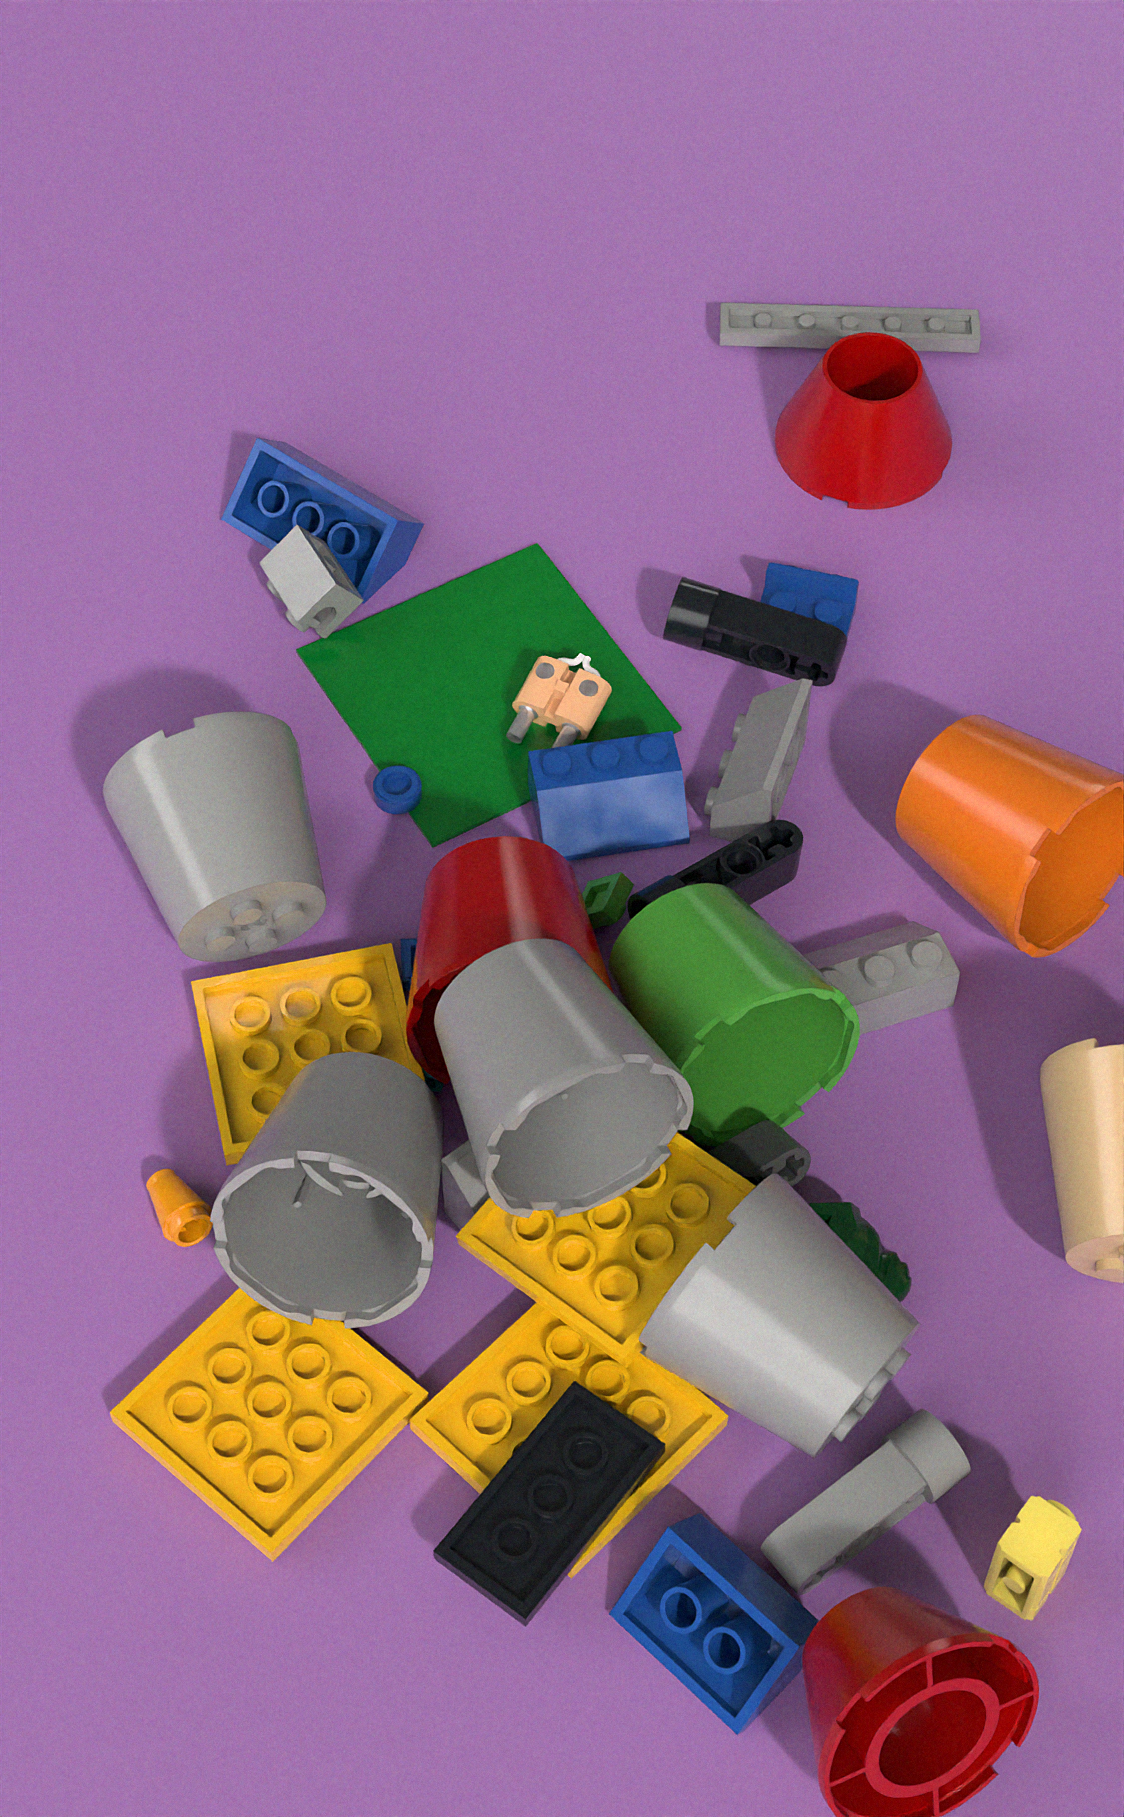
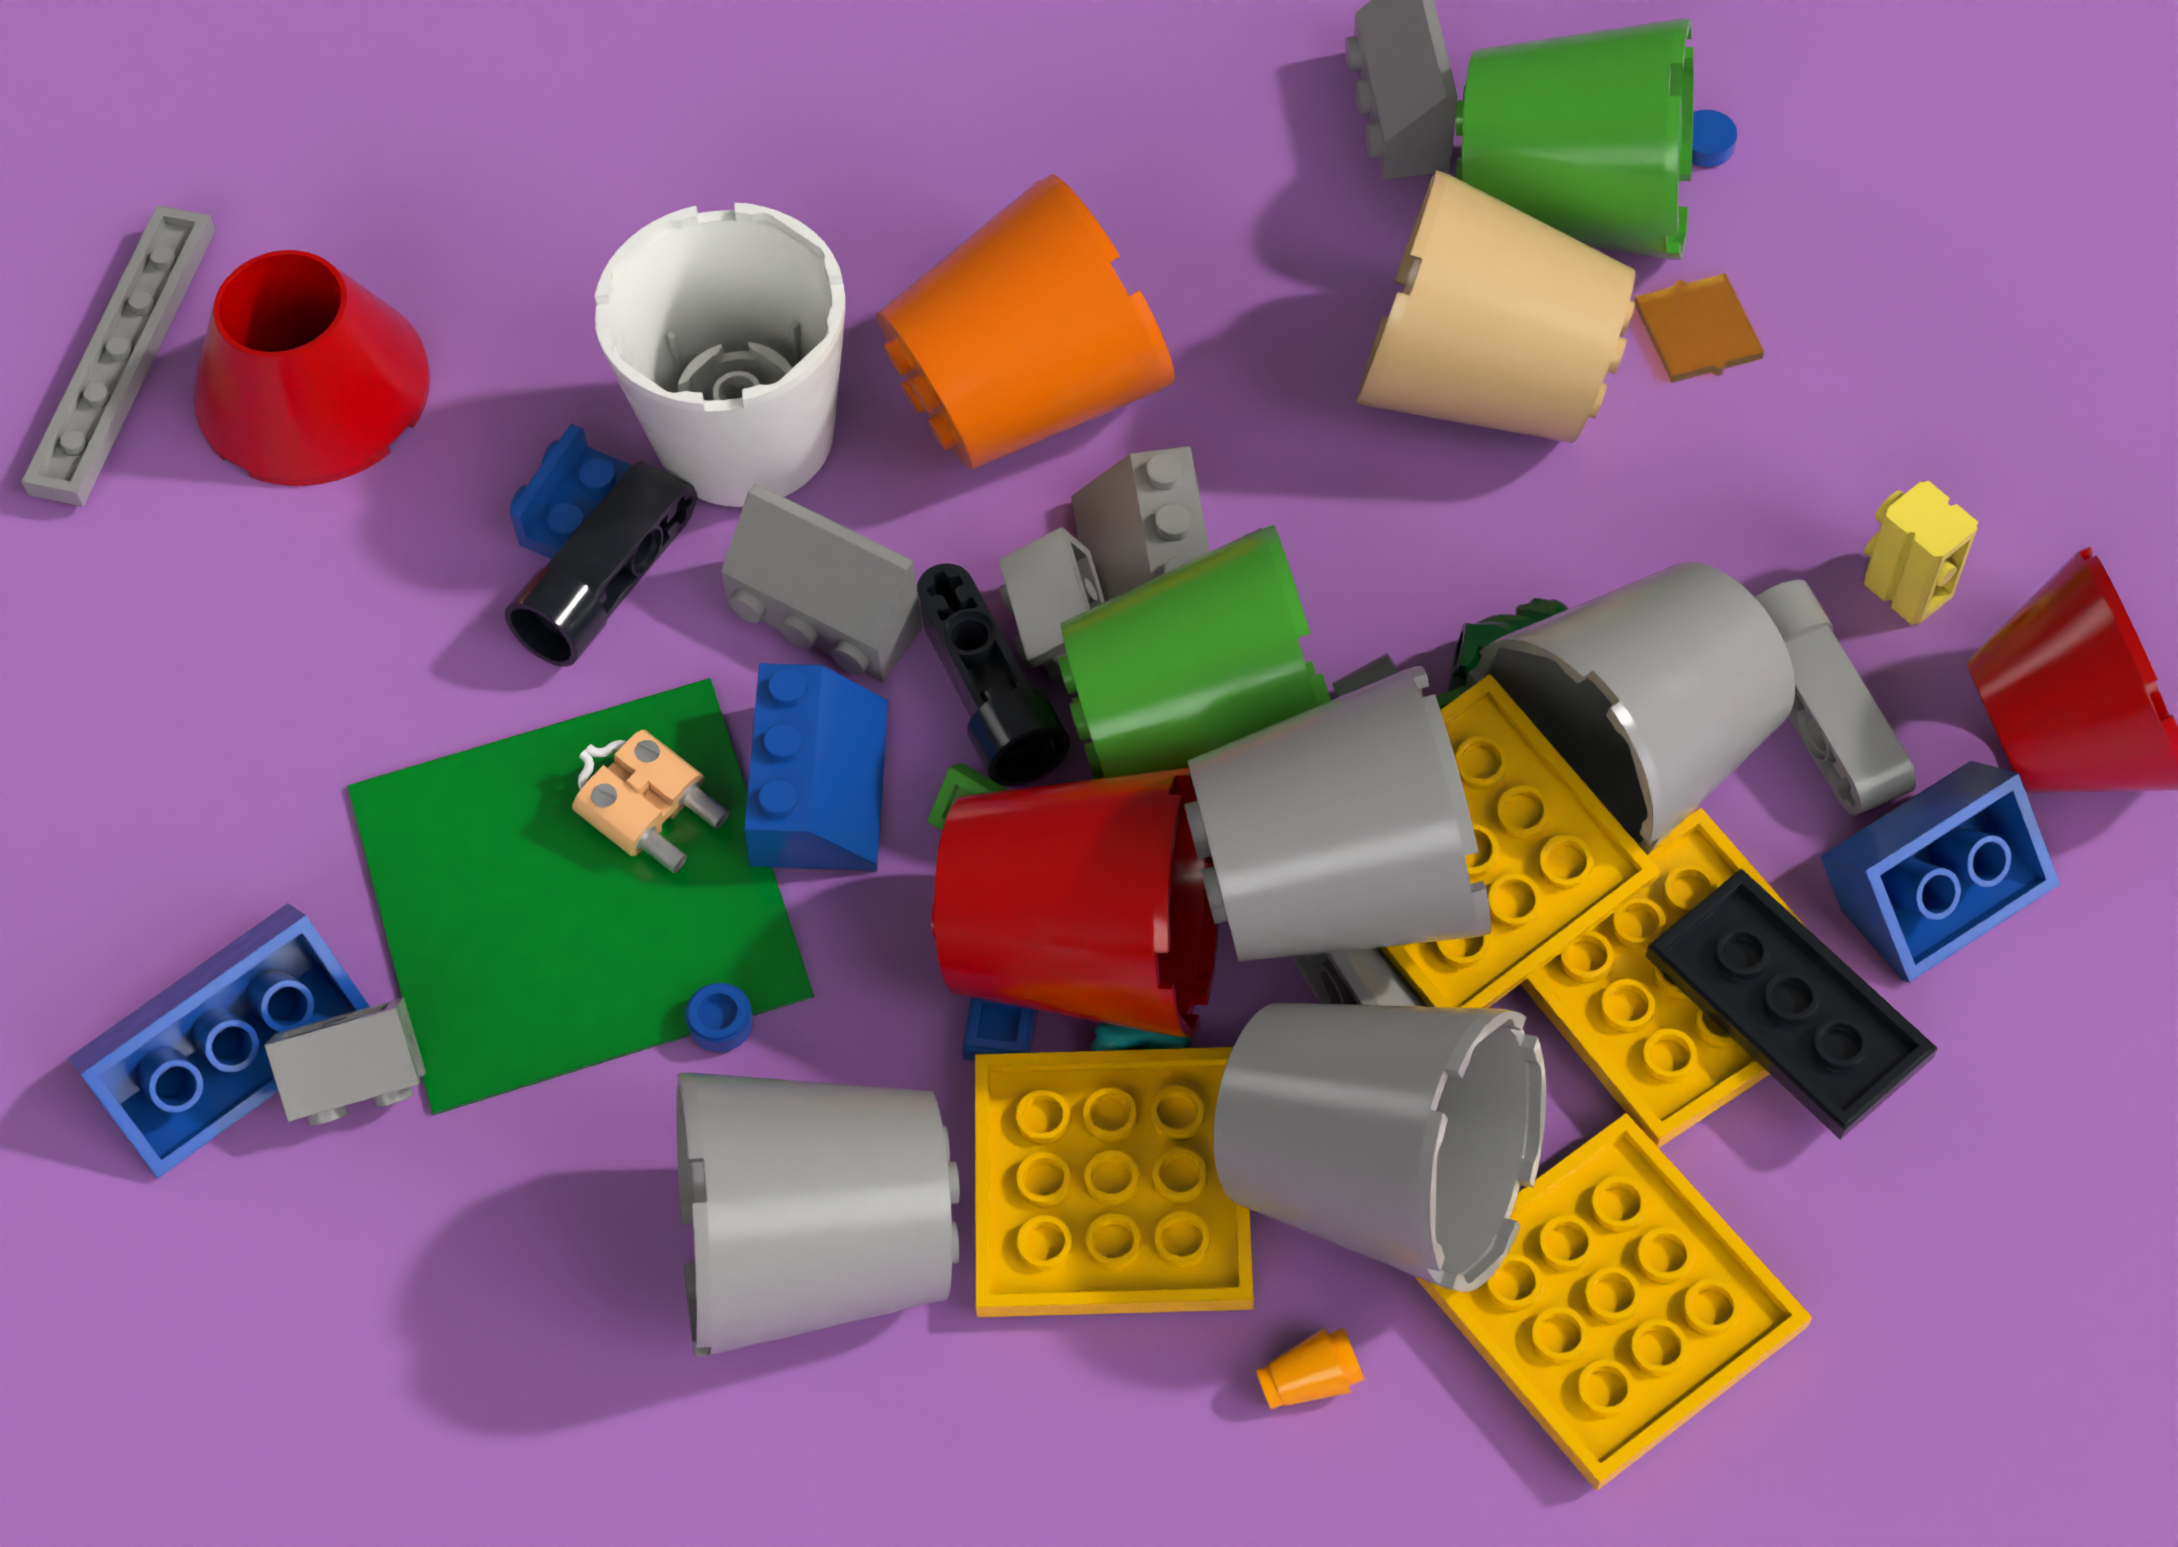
camera: 75 degrees left, 5 degrees up
none -> white cone [595,202,846,507]
none -> light grey brick [998,527,1105,684]

